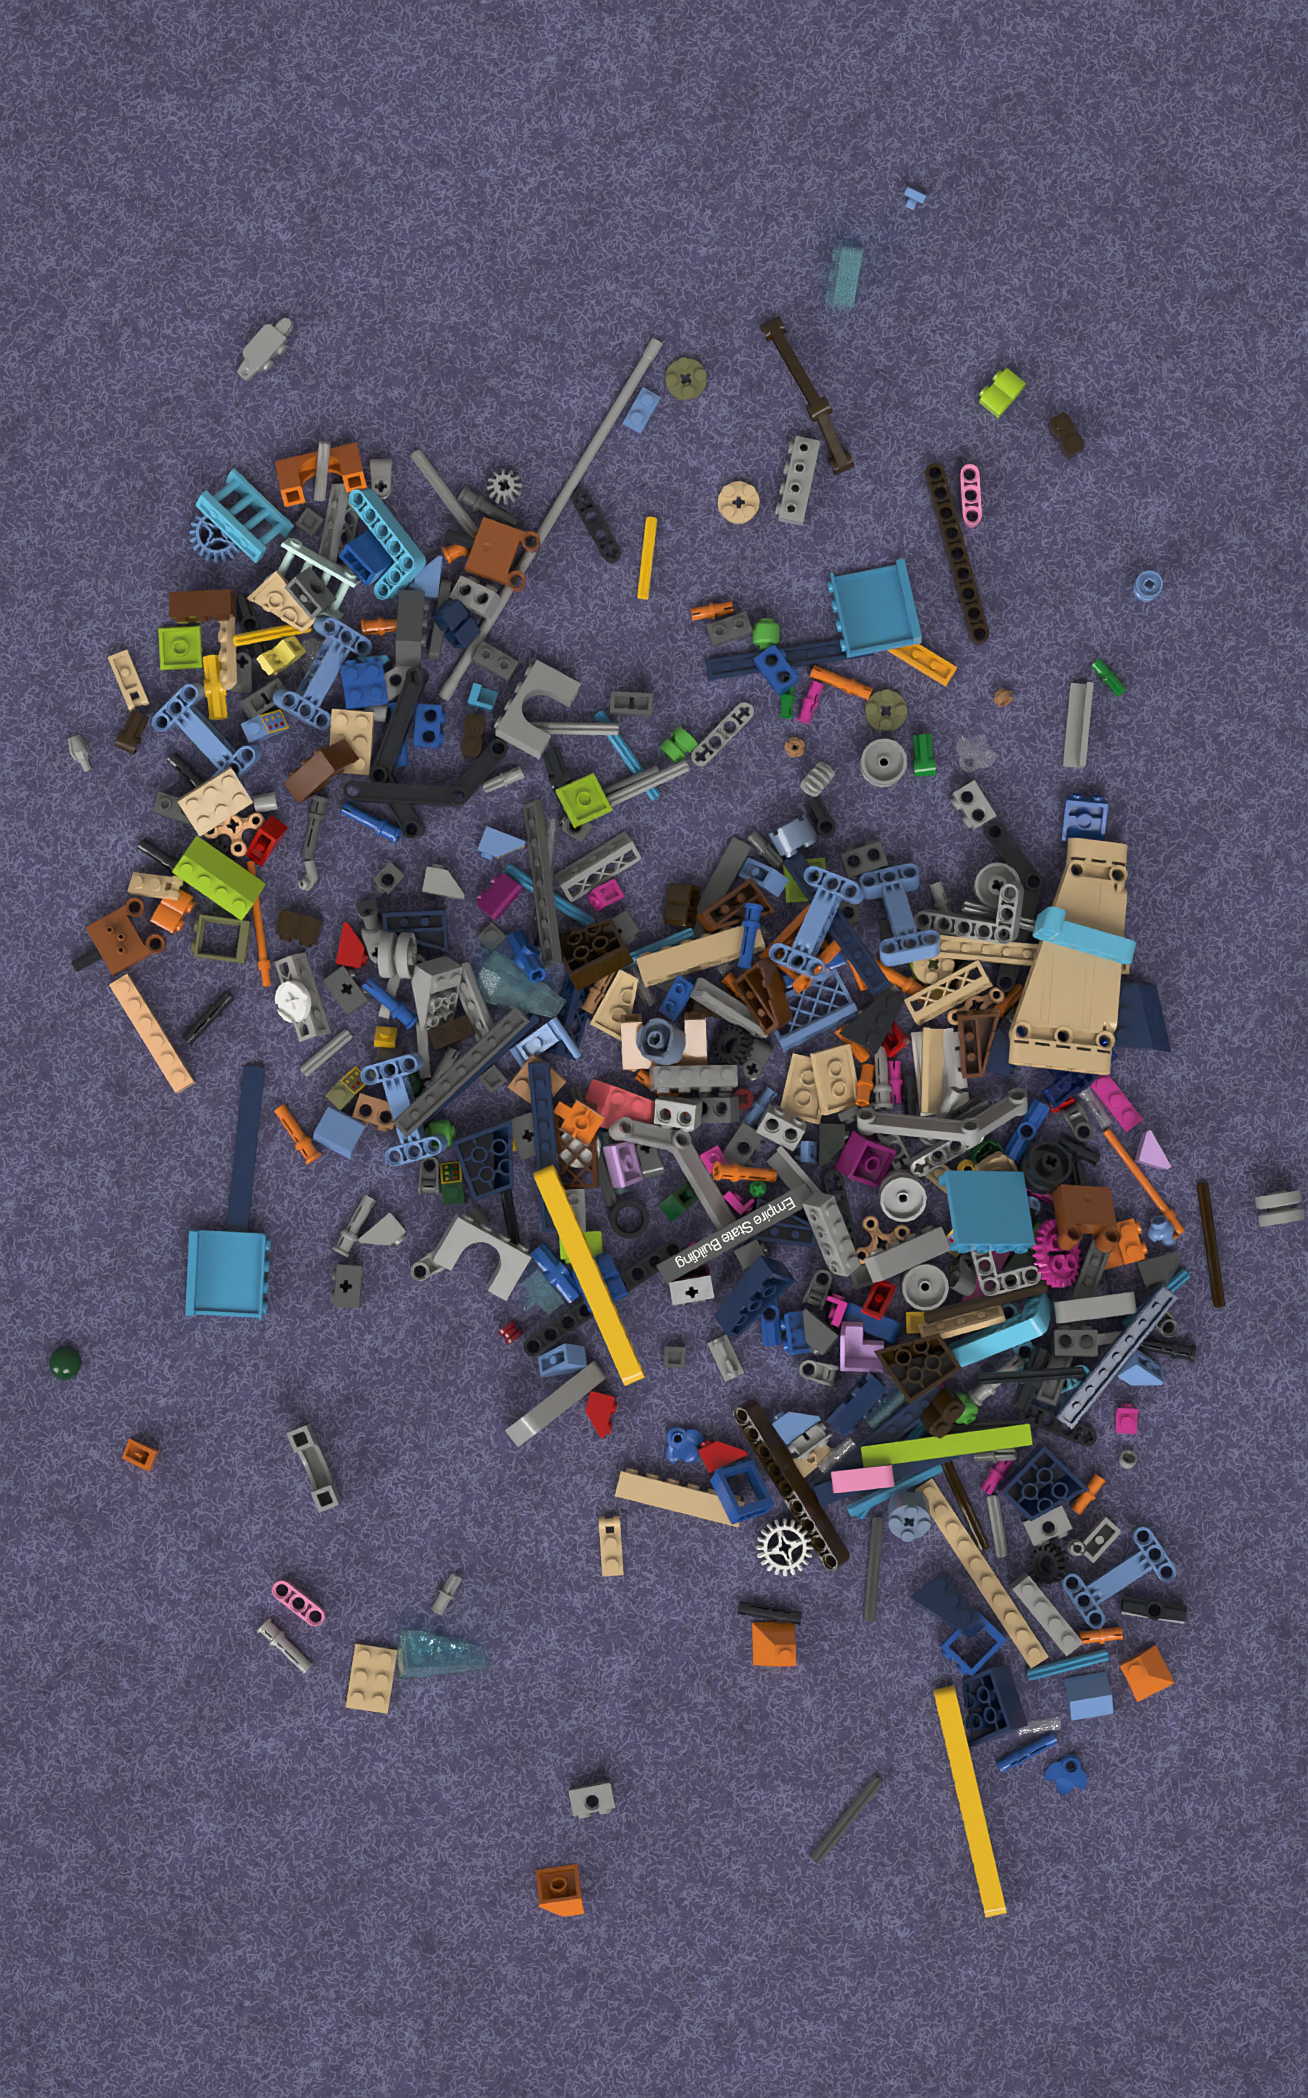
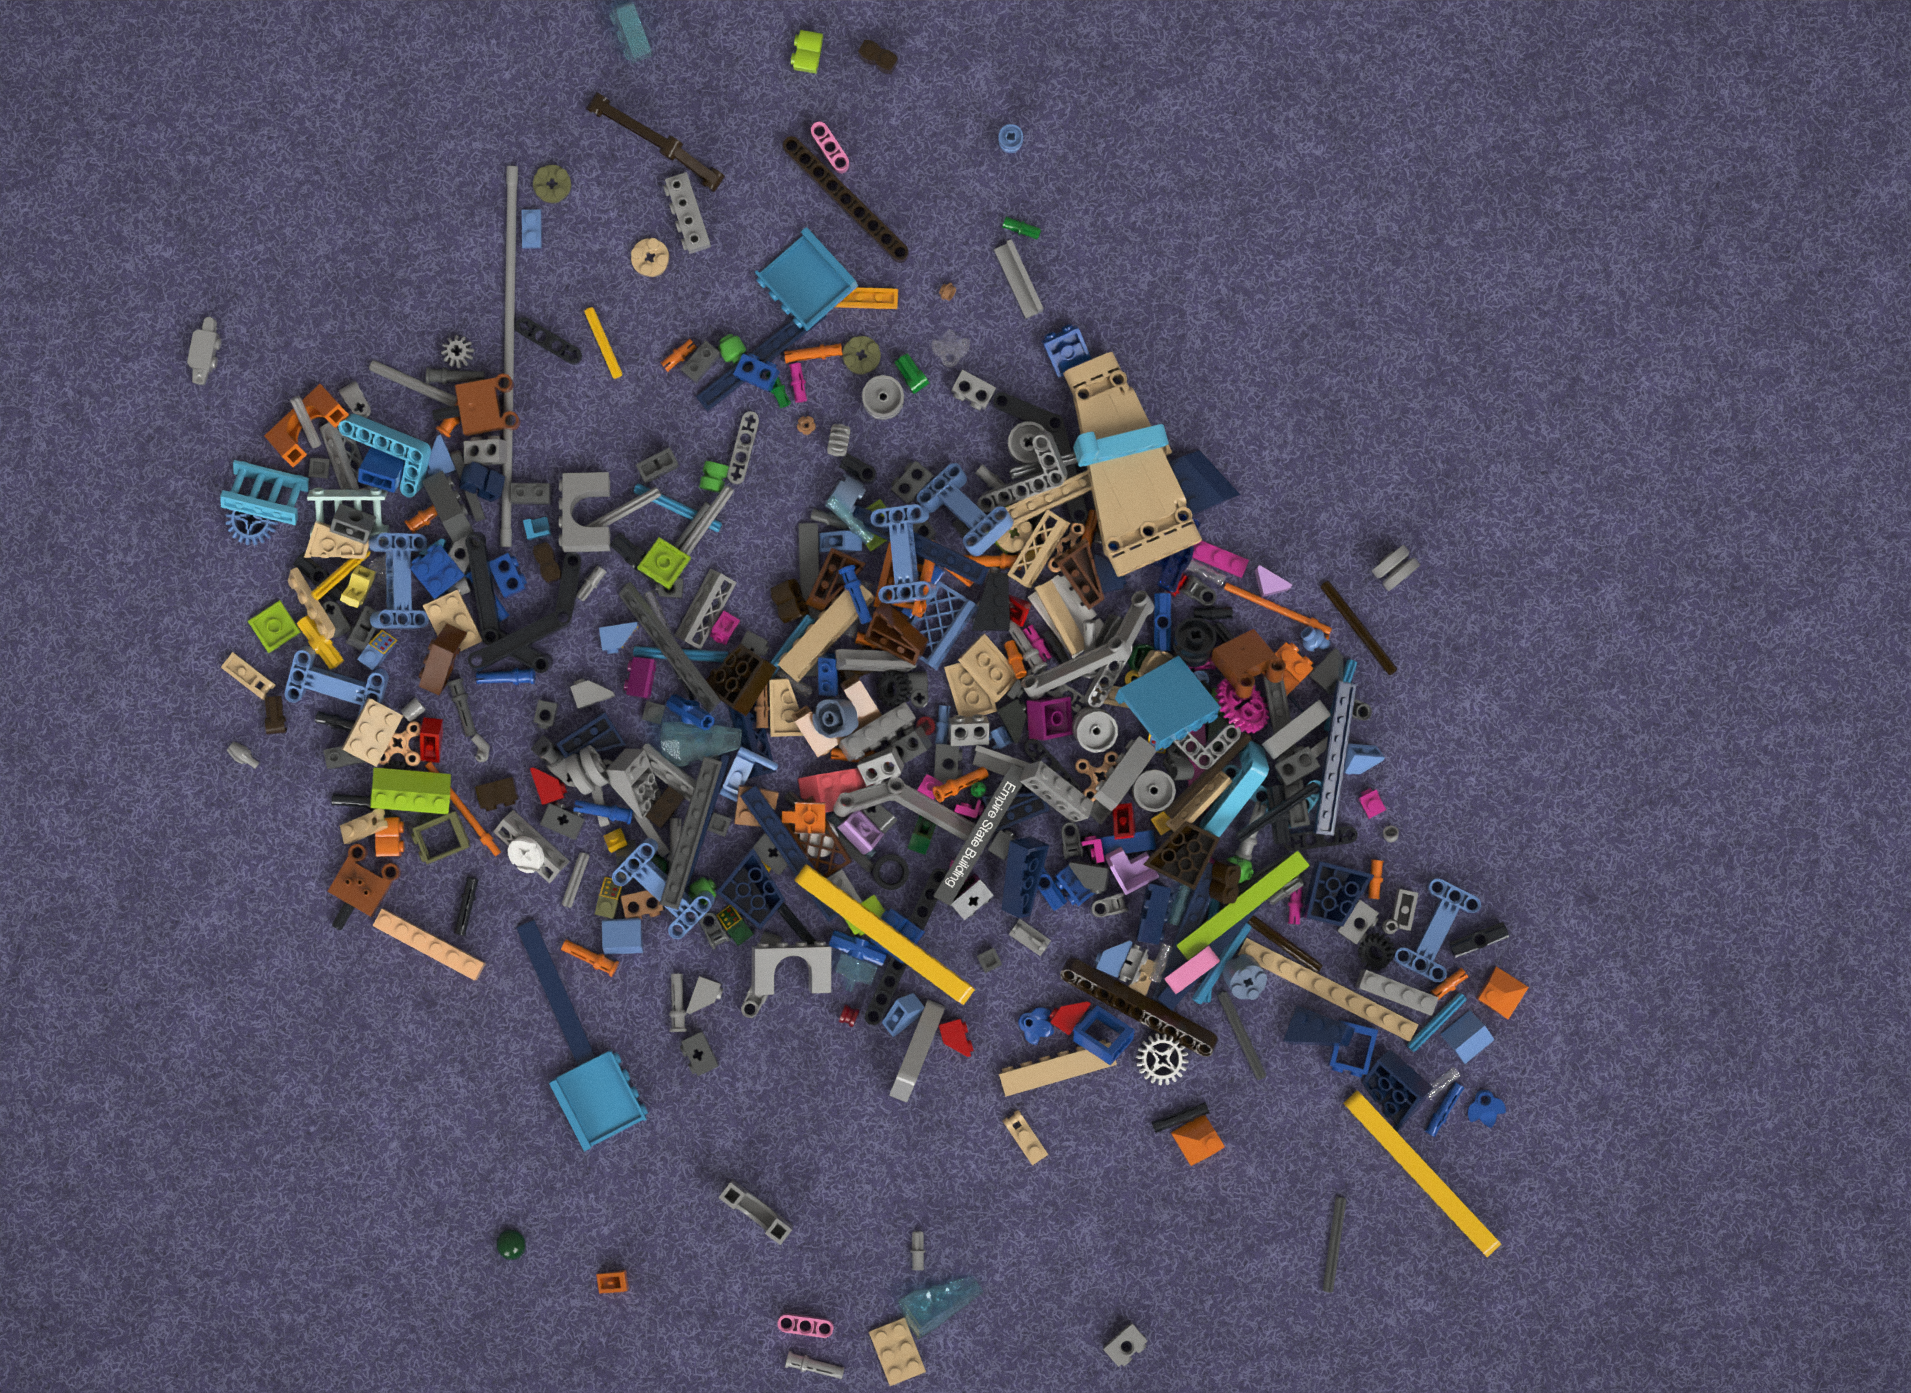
camera: 35 degrees left, 0 degrees up
reddish brown wedge [169,589,236,624] -> none
orange axle [834,1024,870,1063] -> none
light grey axle [987,1495,1008,1558] -> none
black pin [1137,1338,1196,1363] -> none
none -> clear light blue pin [825,496,874,544]

